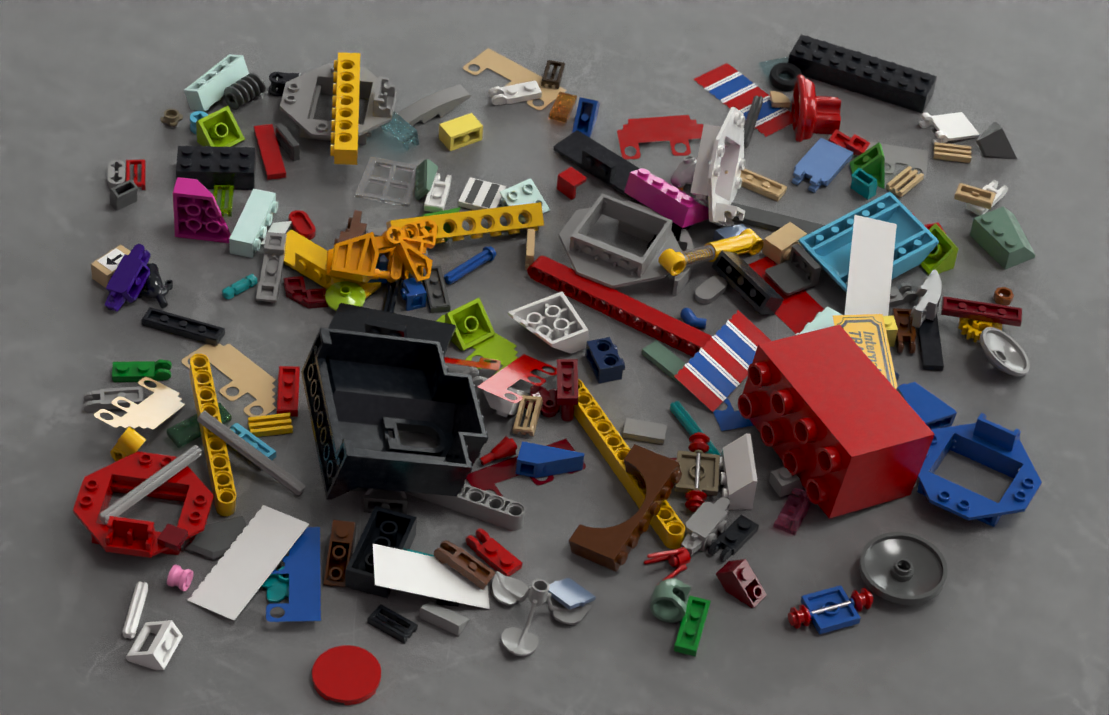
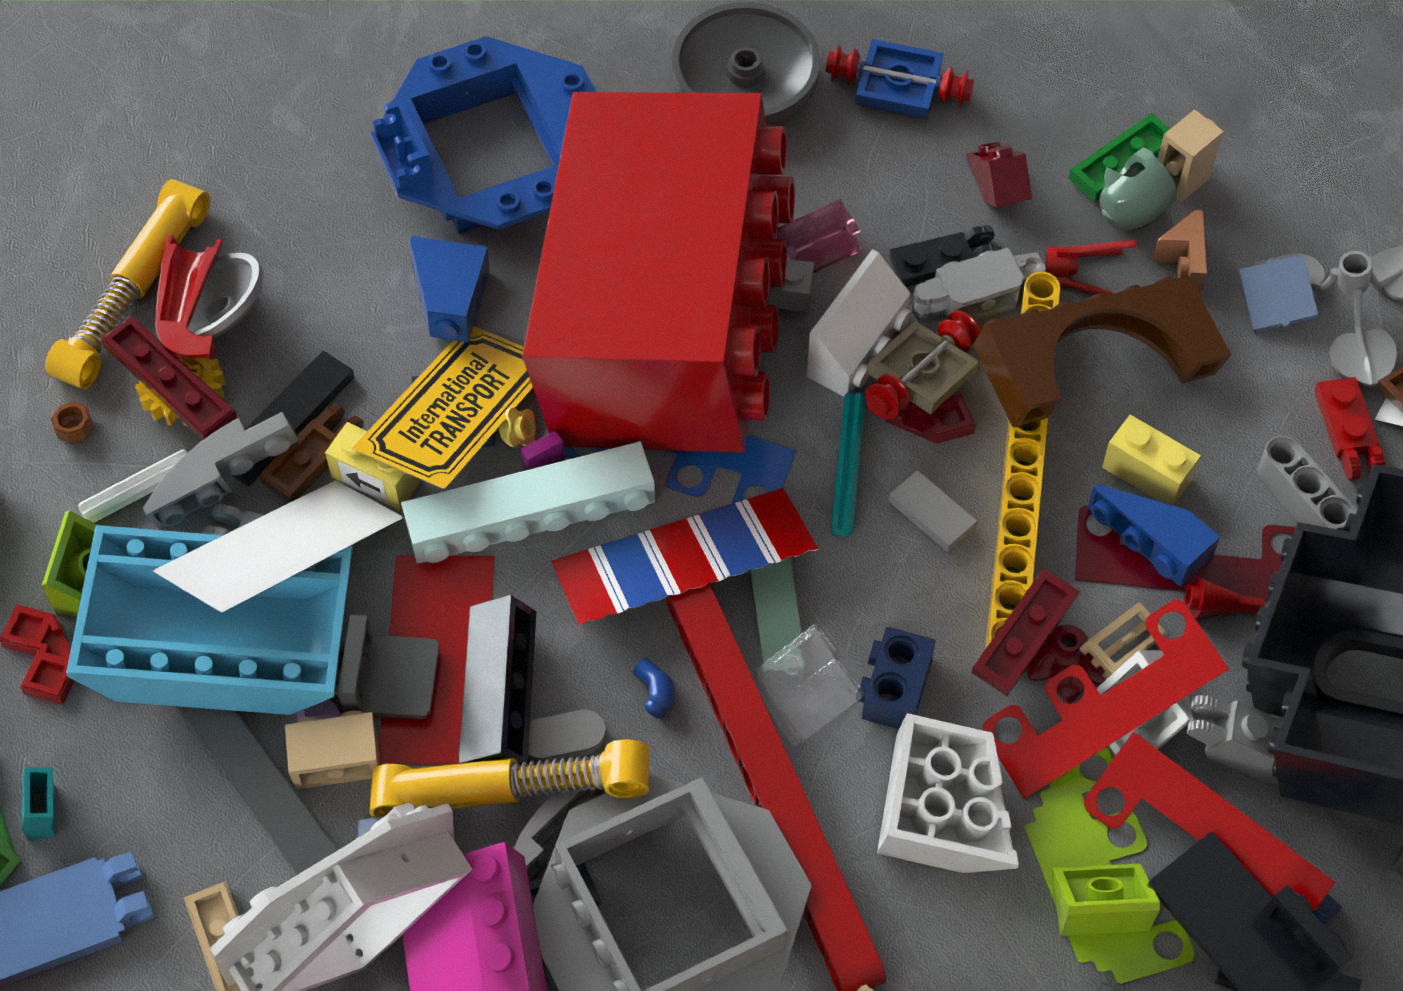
camera: 140 degrees left, 15 degrees up
none -> yellow piece [45,179,211,389]
none -> white axle [78,450,188,523]
none -> red animal [155,235,223,360]
none -> clear slope [751,623,865,748]
none -> light yellow brick [1102,414,1201,506]
none -> nougat slope [1152,210,1207,295]
none -> tan brick [1158,109,1224,203]

